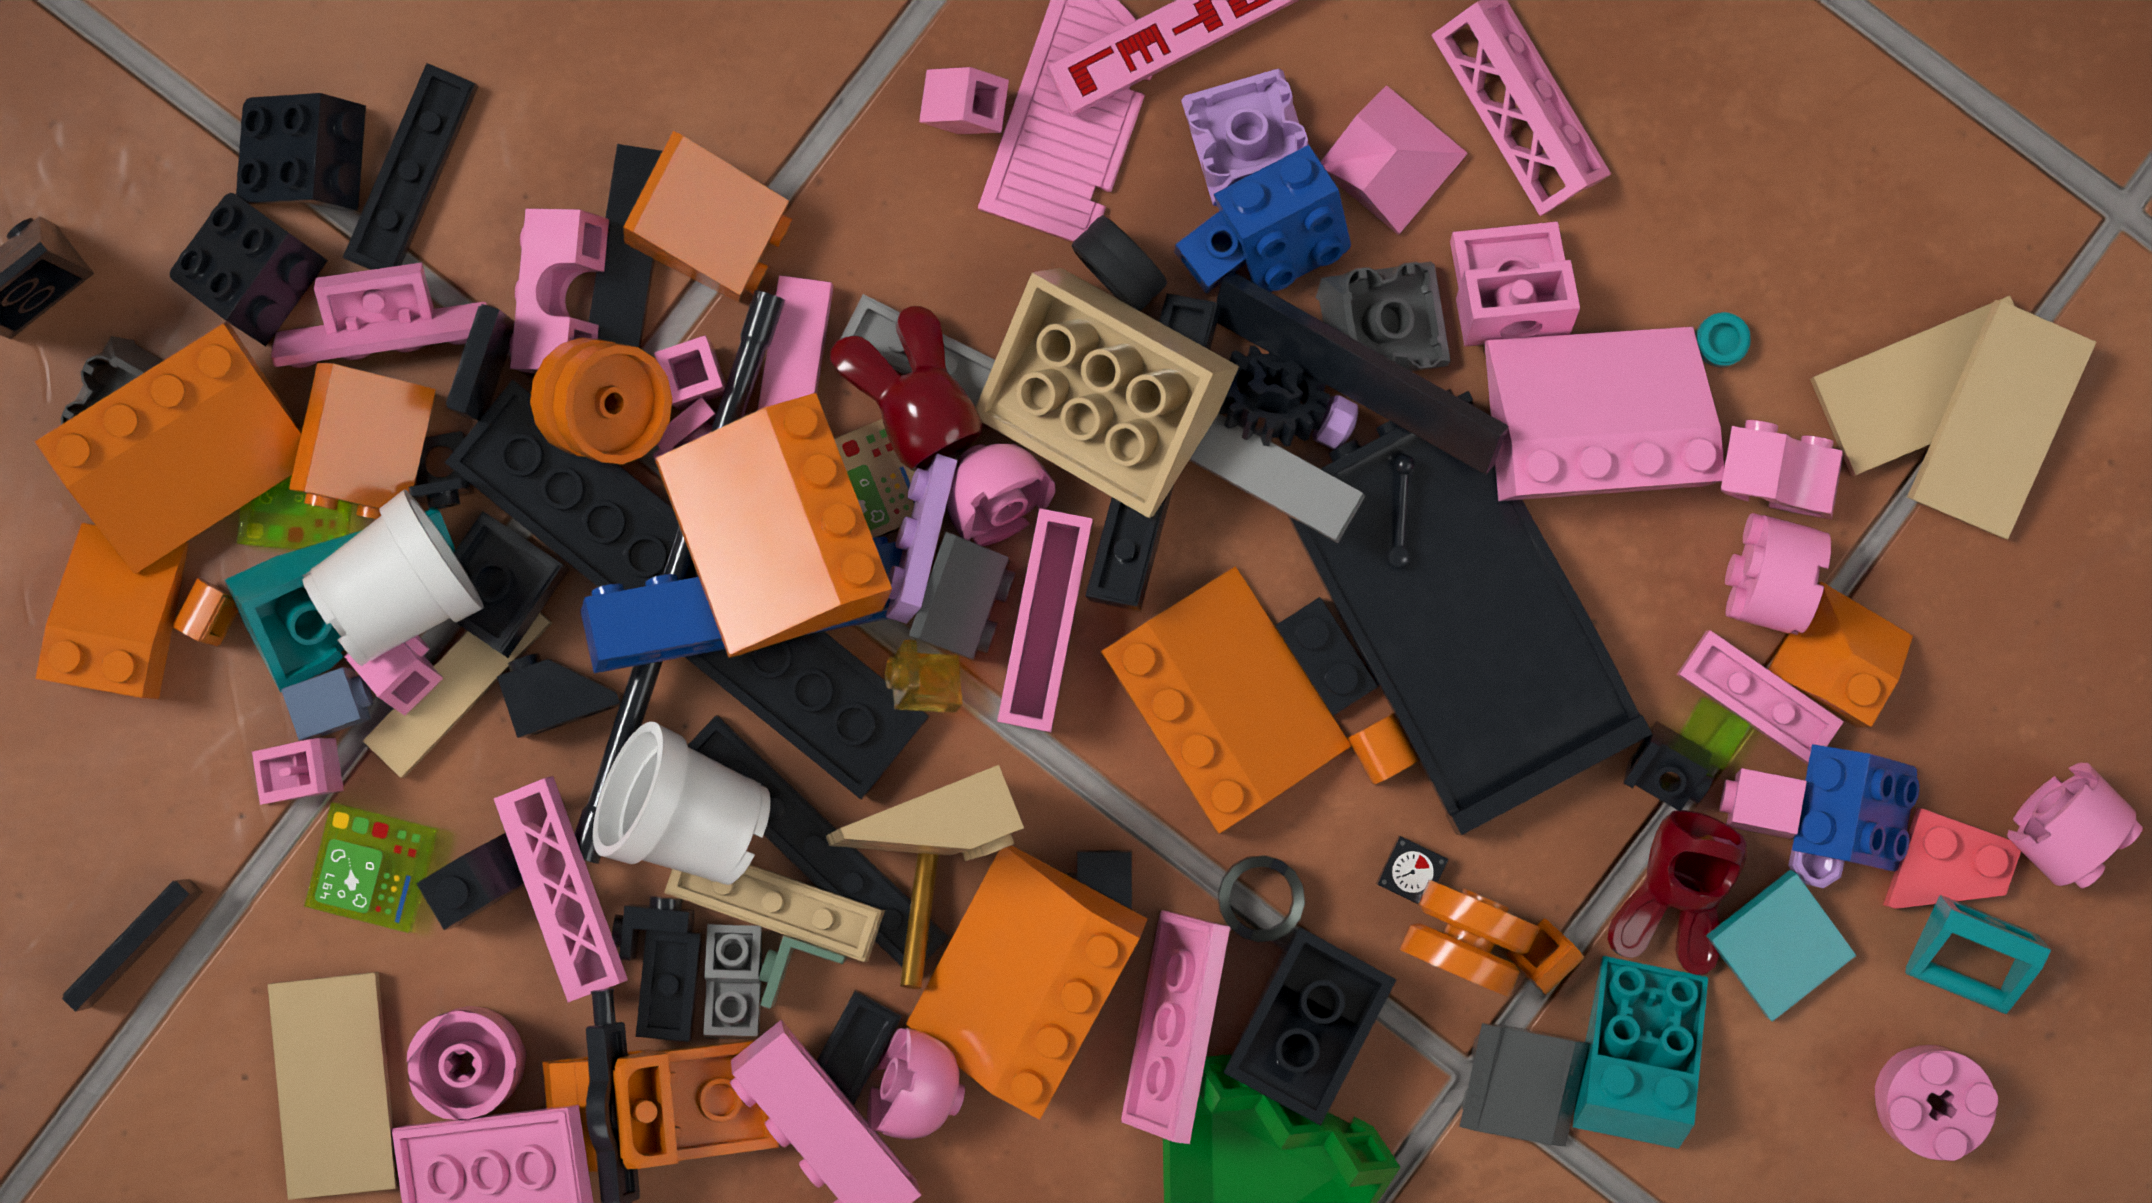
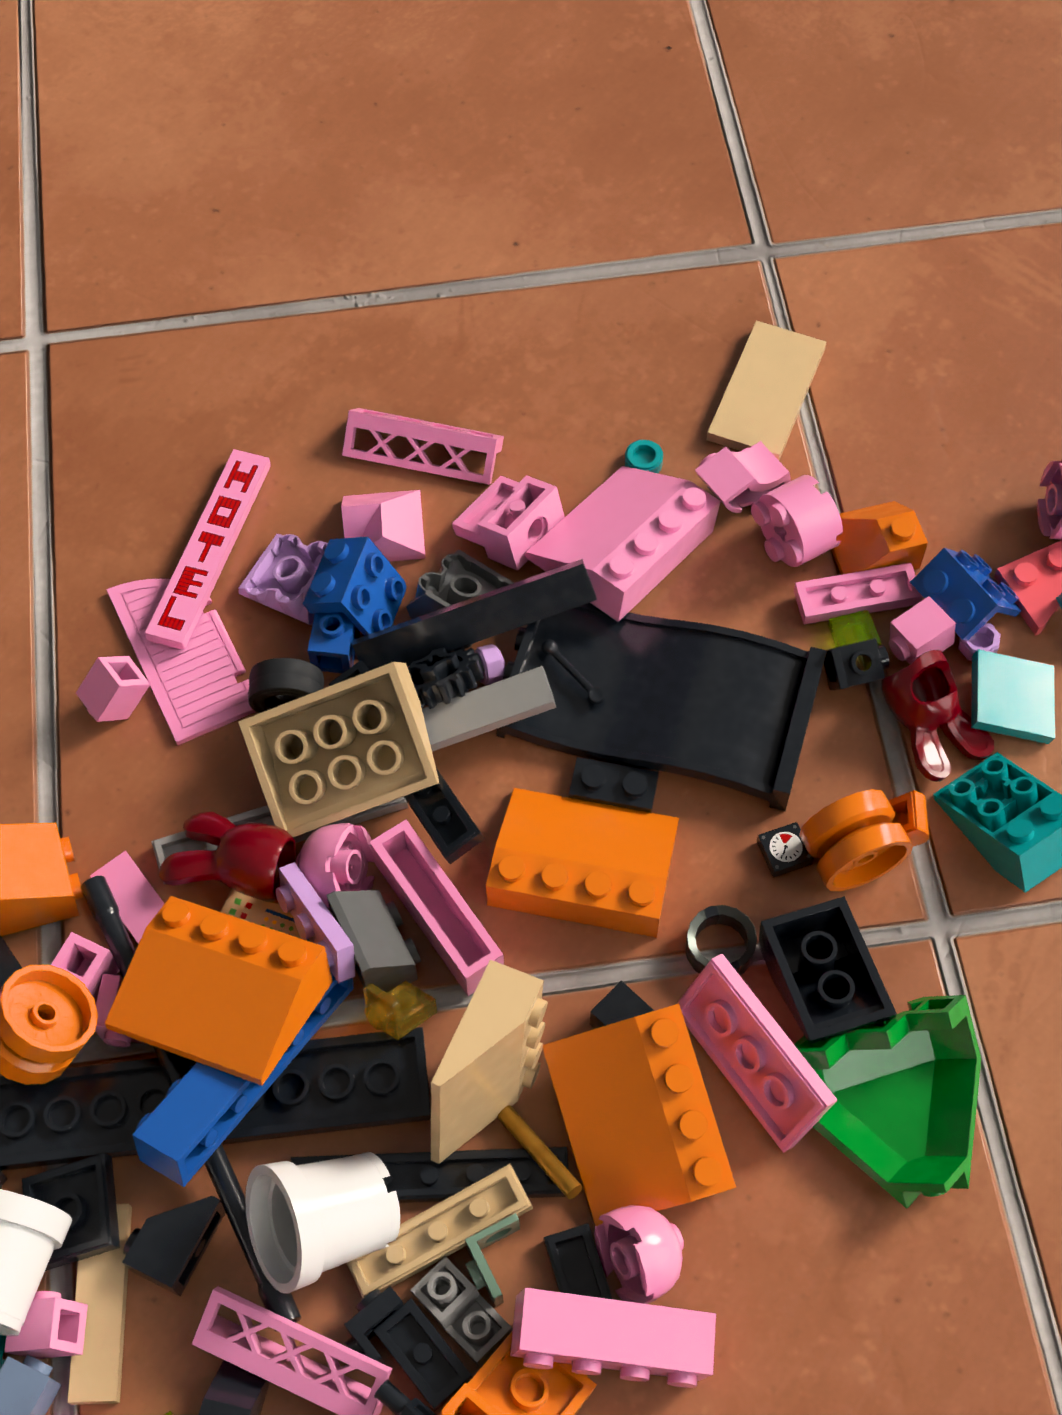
camera: 45 degrees left, 25 degrees down
orange brick [1347,713,1419,785] -> none
dark grey slope [1459,1023,1589,1146] -> none
tan tile [1907,300,2096,540] -> none

